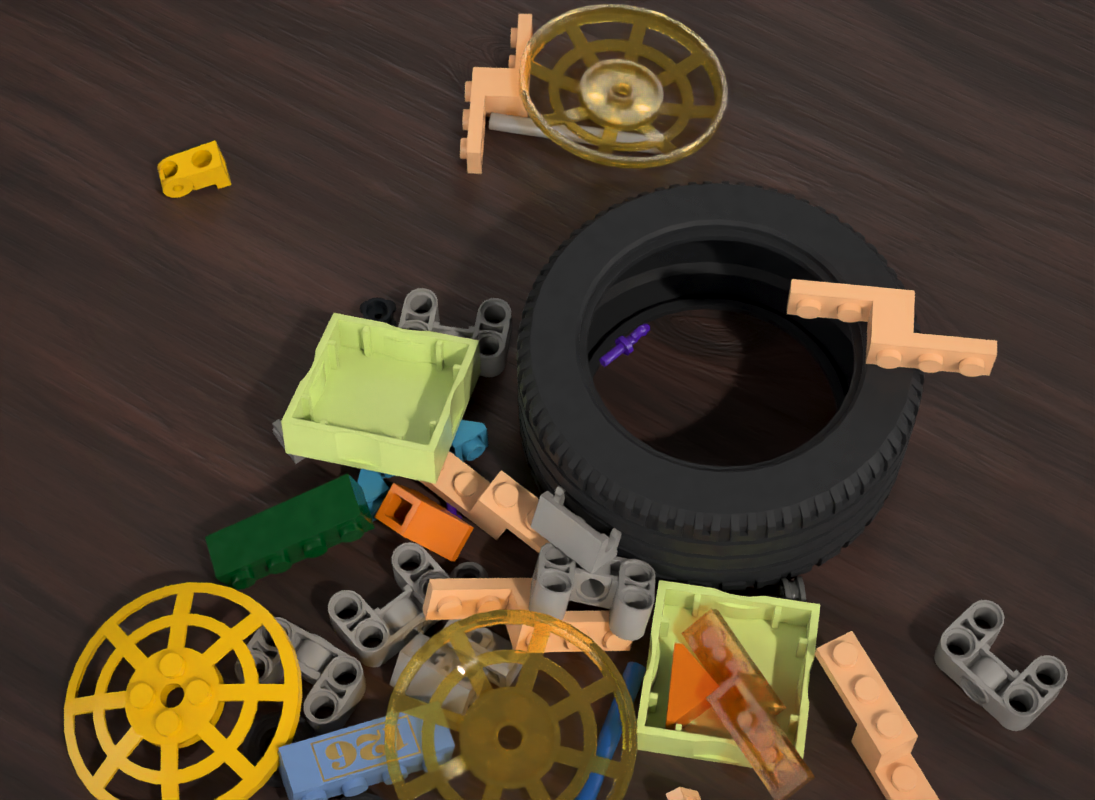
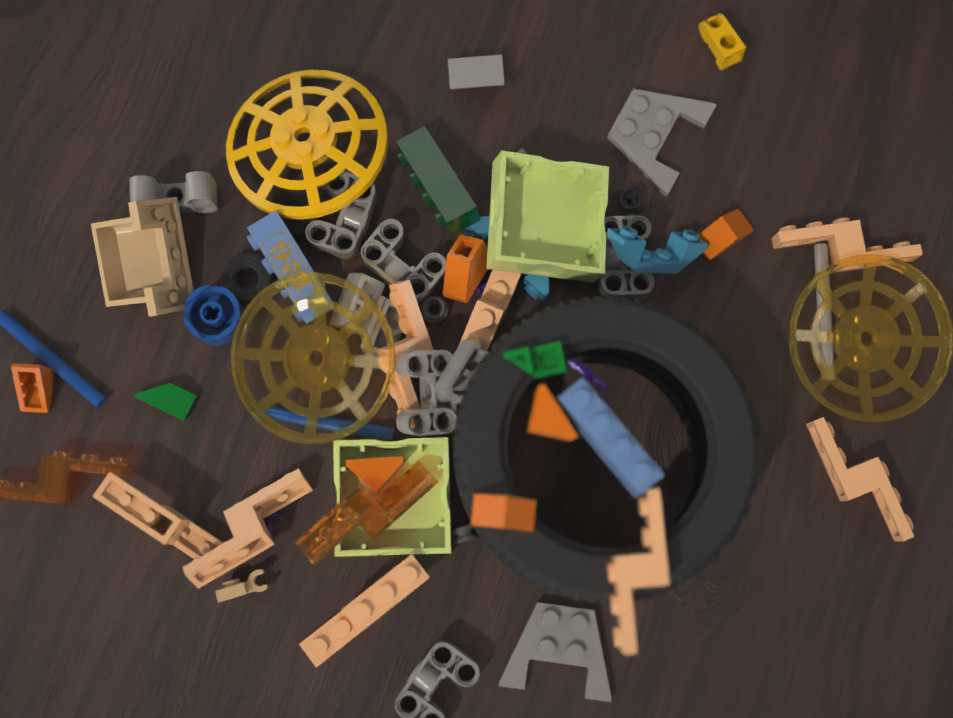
camera: 75 degrees right, 20 degrees up
none -> light grey hinge [448,55,504,90]
none -> orange slope [471,494,536,532]
none -> light grey wing [499,602,611,702]
none -> green slope [503,341,568,379]
none -> orange slope [527,384,578,441]
none -> medium blue brick [556,378,664,498]
none -> light grey wing [607,89,716,197]
none -> dark azure slope [607,226,708,274]
none -> orange slope [699,209,754,261]
none -> light nougat bracket [806,417,914,541]

